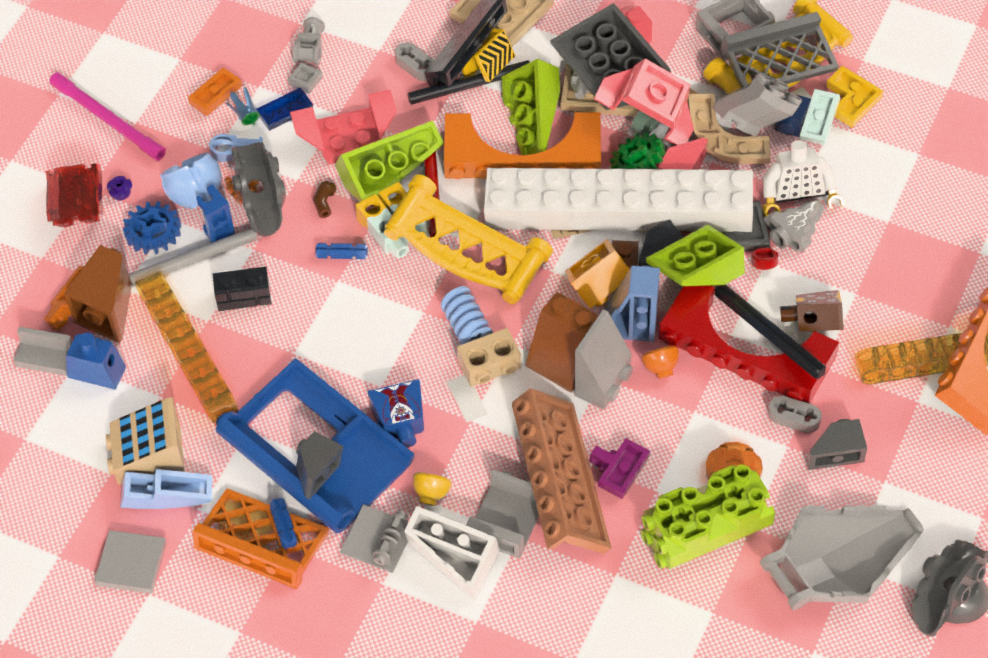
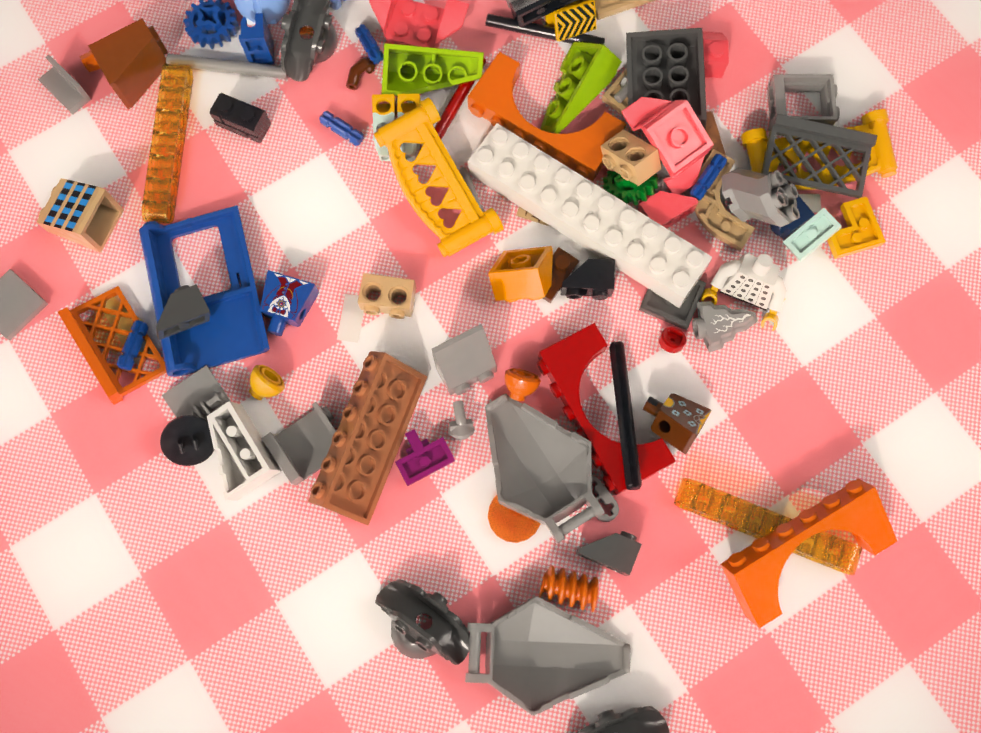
camera: 30 degrees right, 20 degrees up
blue torso [66,332,126,390] -> none
light blue slope [120,469,212,509] -> none
light blue piece [441,286,493,345] -> none
dark orange slope [526,292,599,393] -> none
medium blue wedge [604,265,660,342] -> none
lime brick [640,465,775,569] -> none
lime slope [646,225,745,286] -> none
none -> black piece [160,415,214,466]
none -> blue axle [355,24,384,64]
none -> dark grey piece [375,579,470,665]
none -> light grey plate [448,401,475,440]
none -> light grey windscreen [485,394,605,543]
none -> orange piece [538,565,599,613]
none -> tan brick [601,129,662,186]
none -> blue axle [690,154,727,201]

